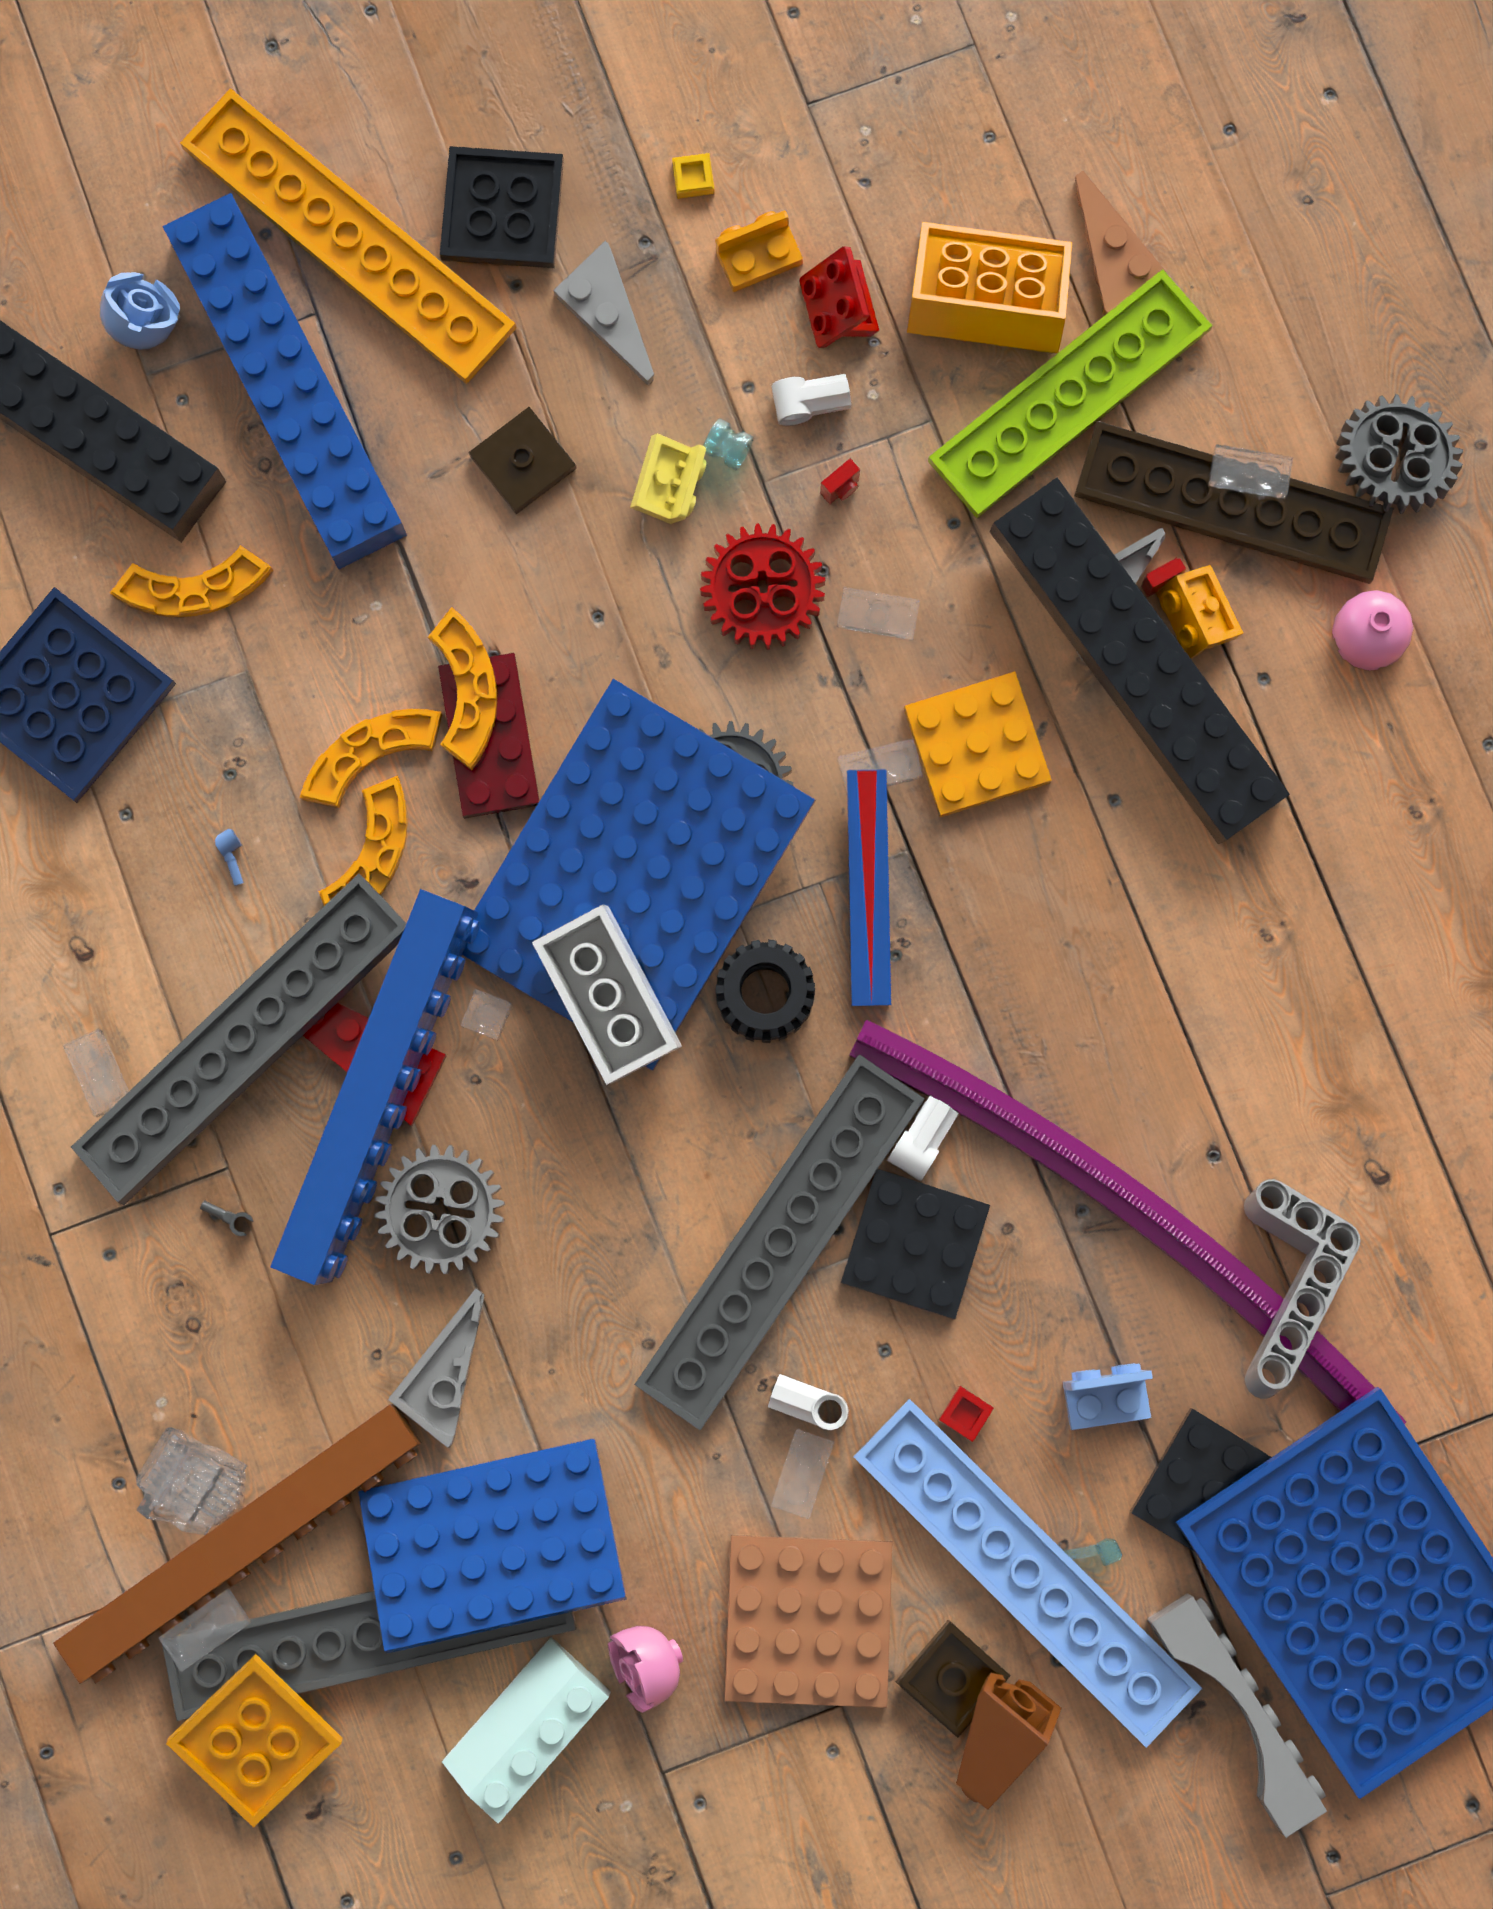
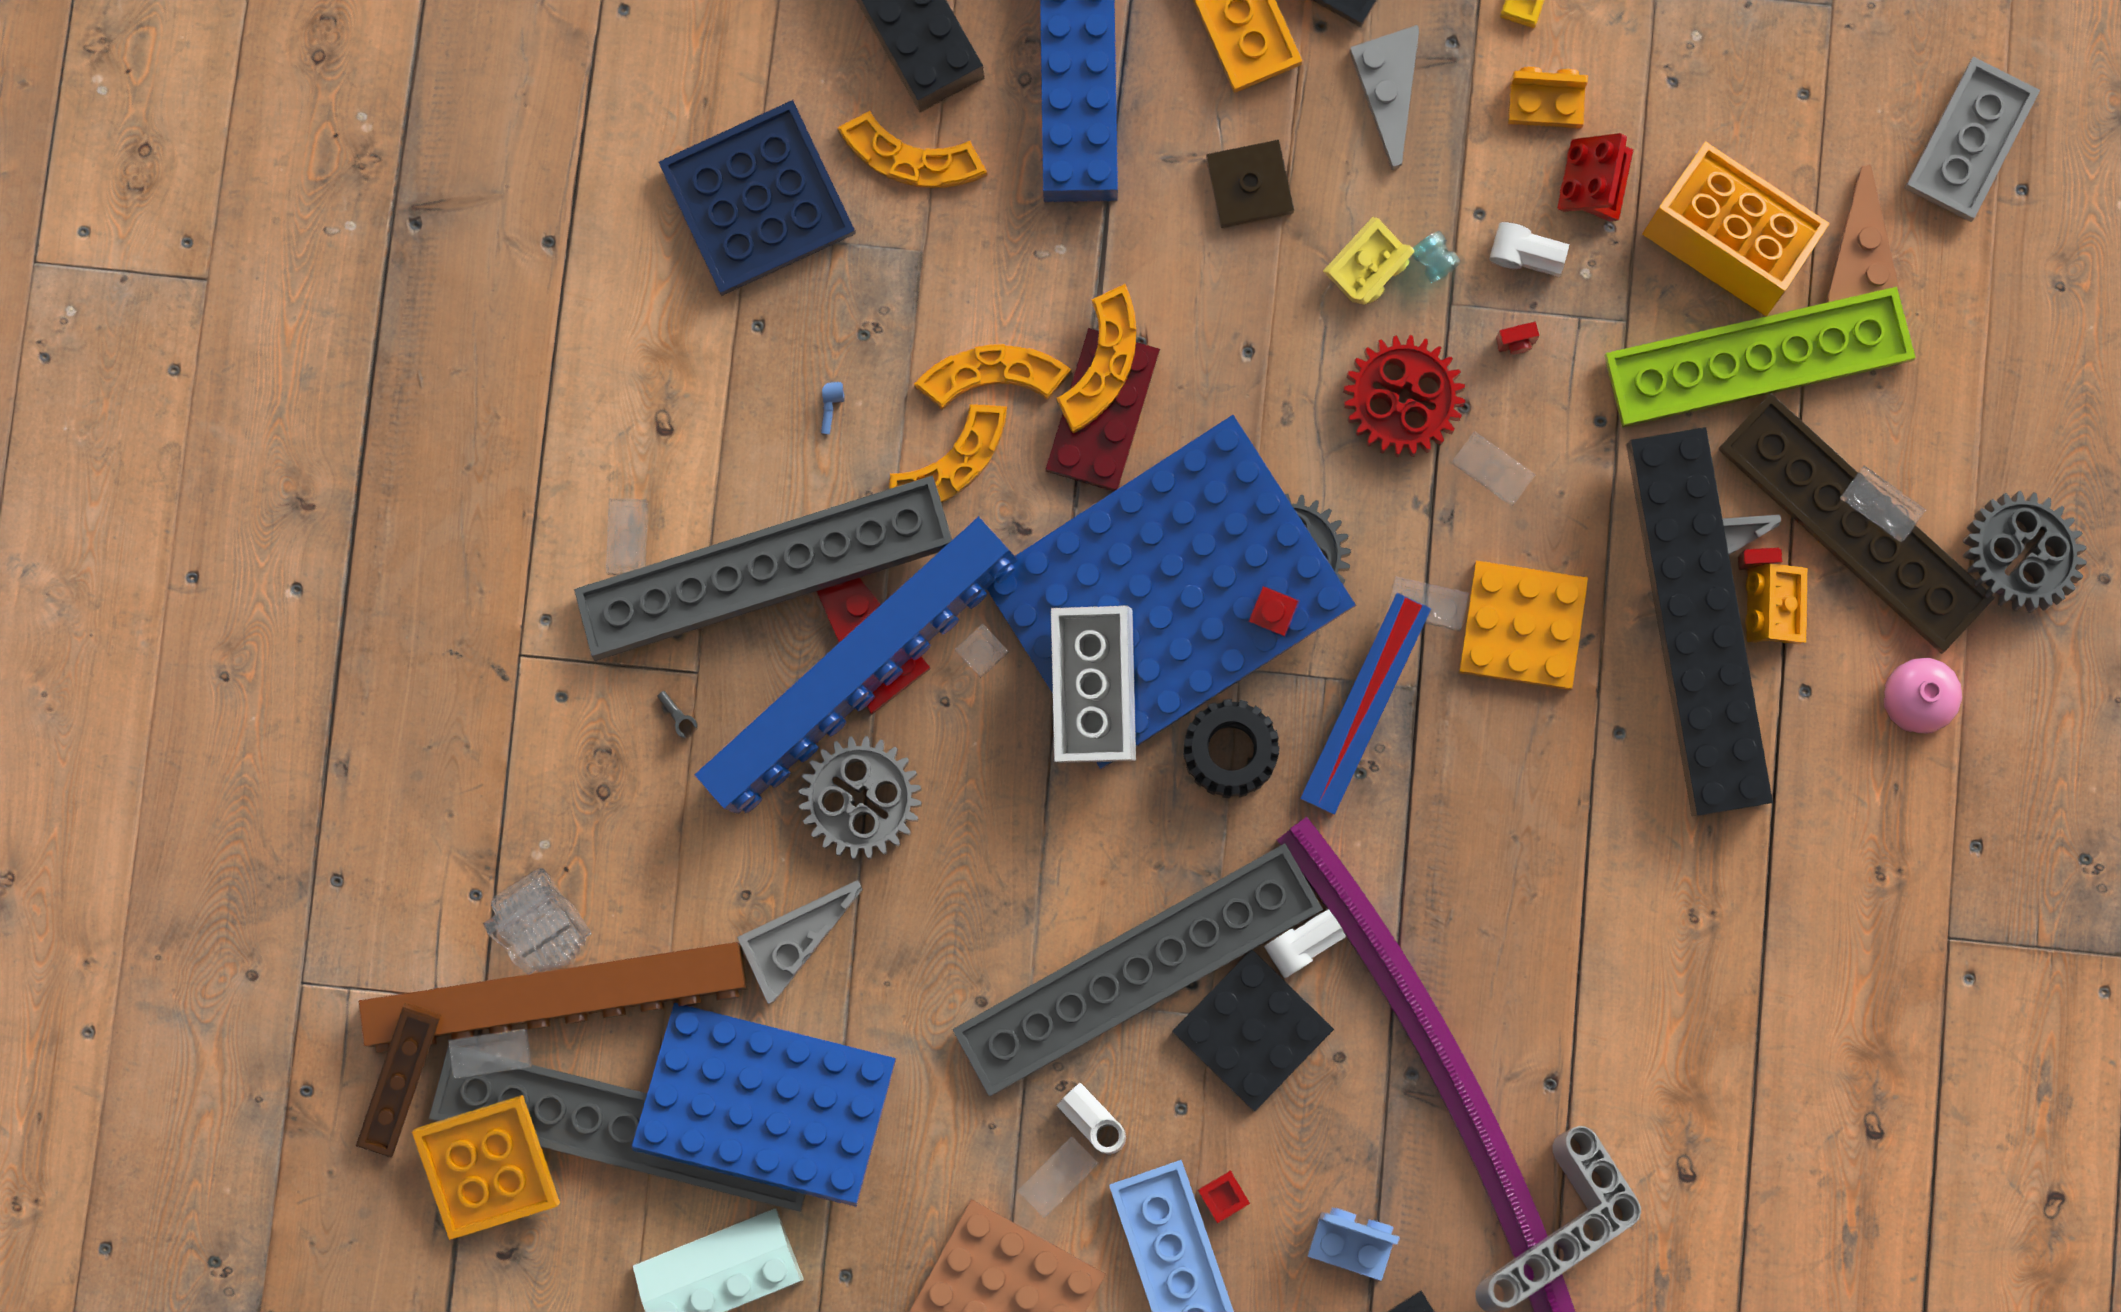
camera: 30 degrees right, 0 degrees up
bright pink cylinder [608,1626,683,1713] -> none
none -> reddish brown tile [356,1003,441,1158]
none -> red plate [1249,586,1300,637]
none -> light grey plate [1905,57,2040,222]

